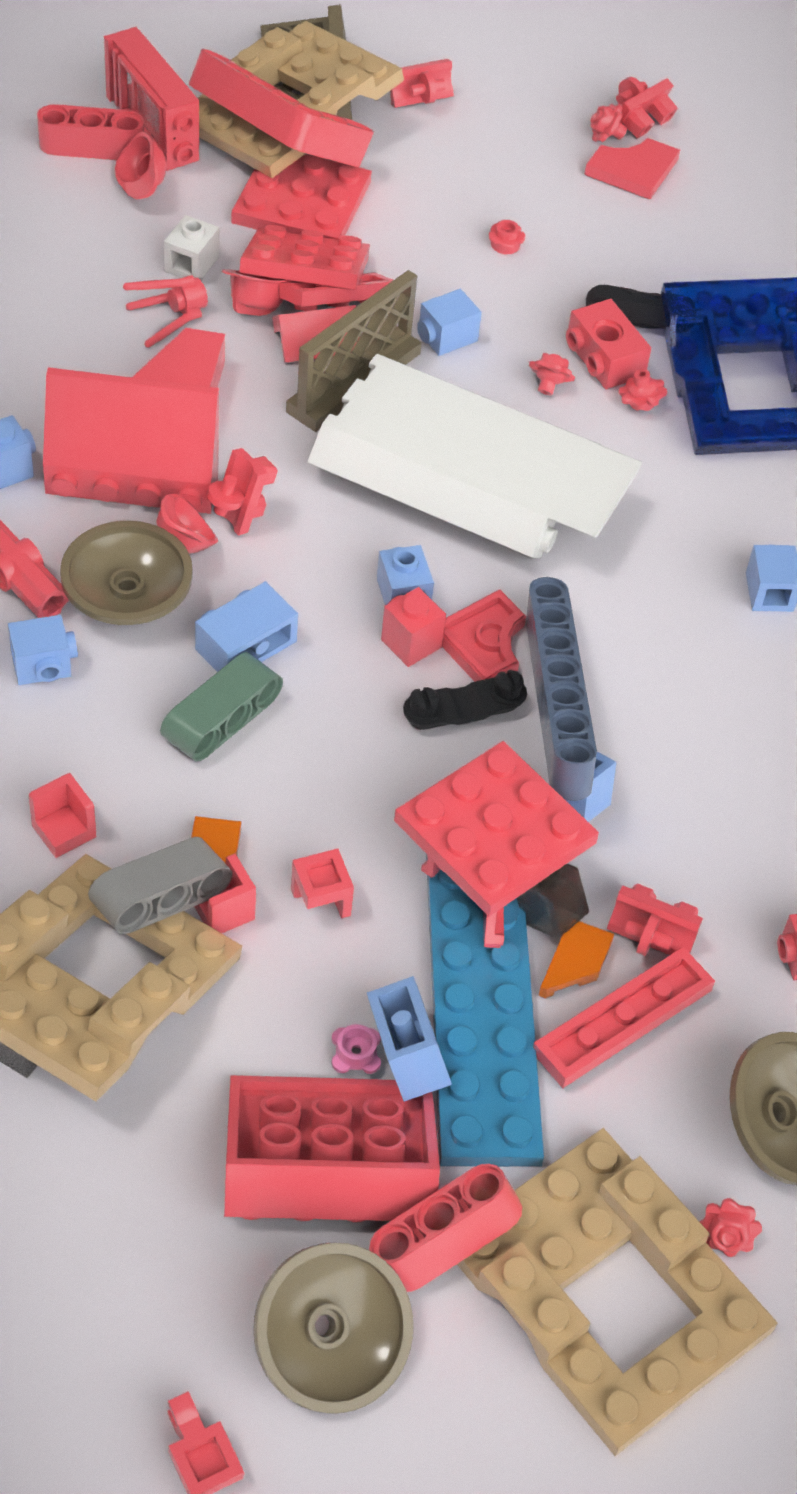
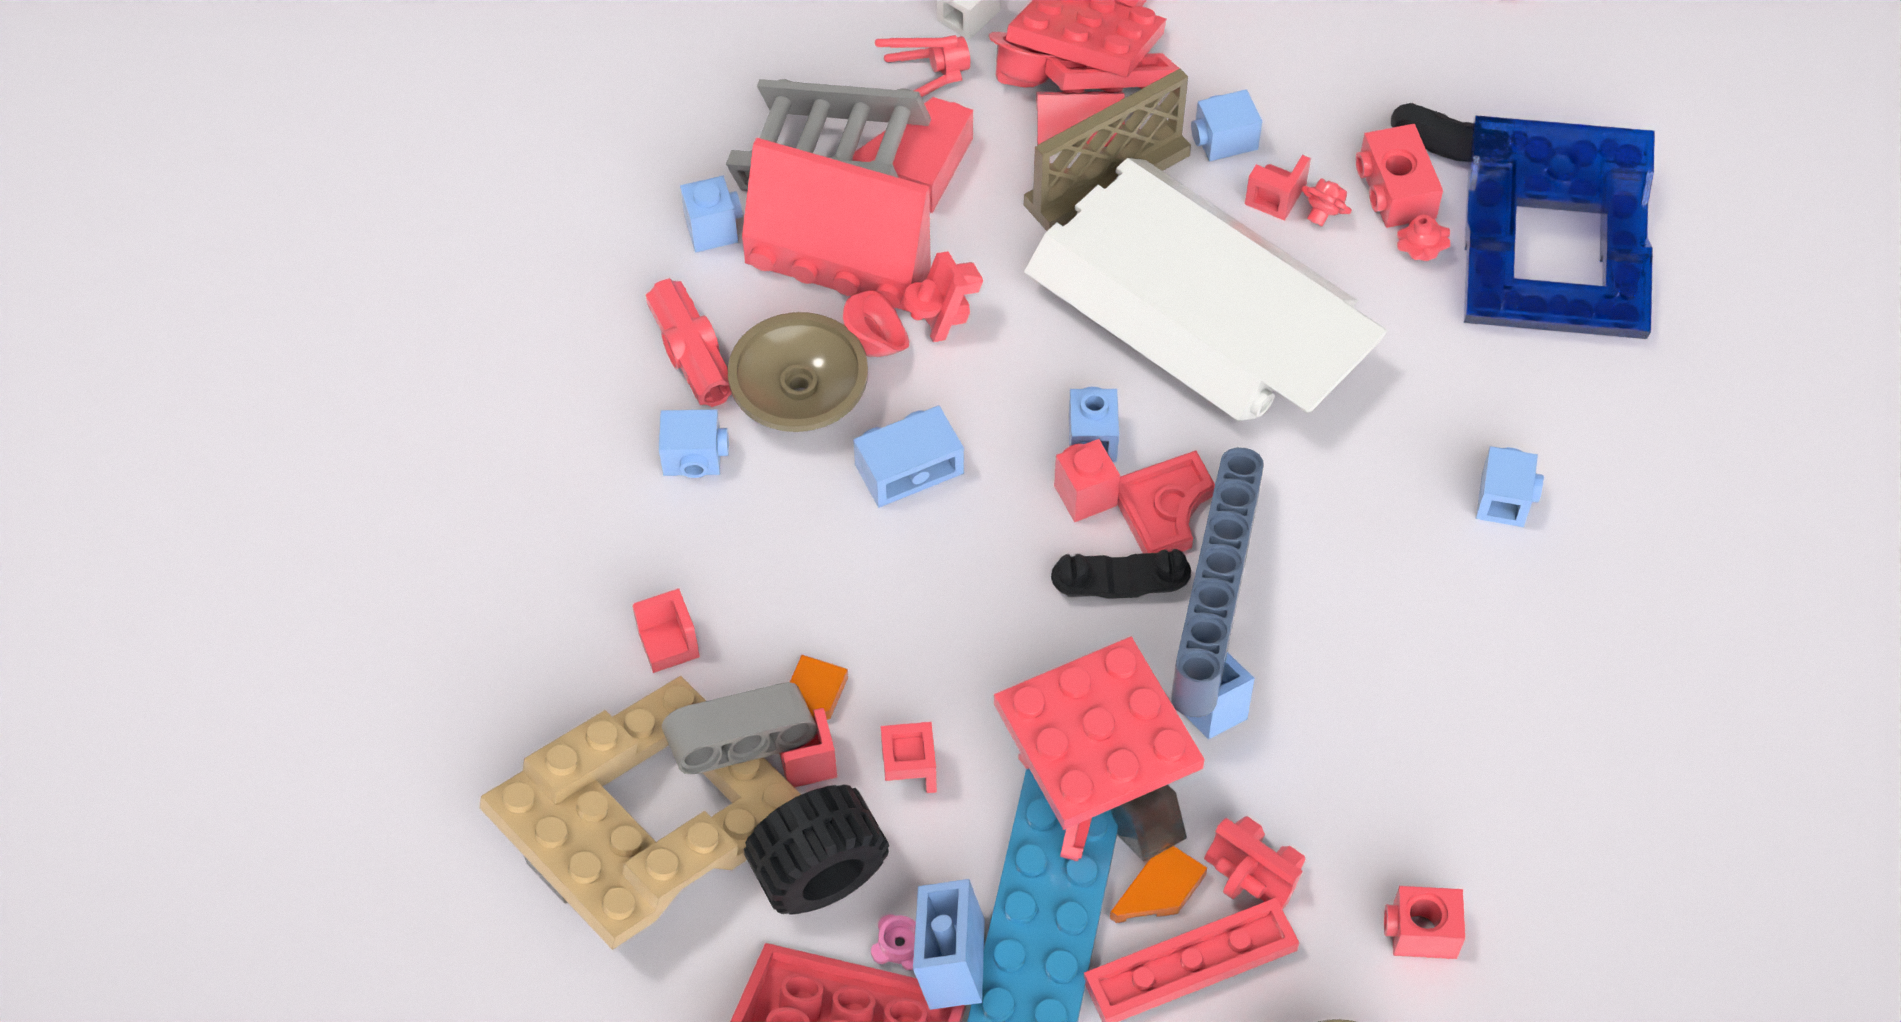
camera: 20 degrees right, 5 degrees up
sand green beam [160,652,283,762] -> none
coral plate [488,220,525,254] -> none
none -> light grey fence [726,79,931,191]
none -> black tyre [743,784,889,915]
none -> coral panel [1245,155,1311,221]

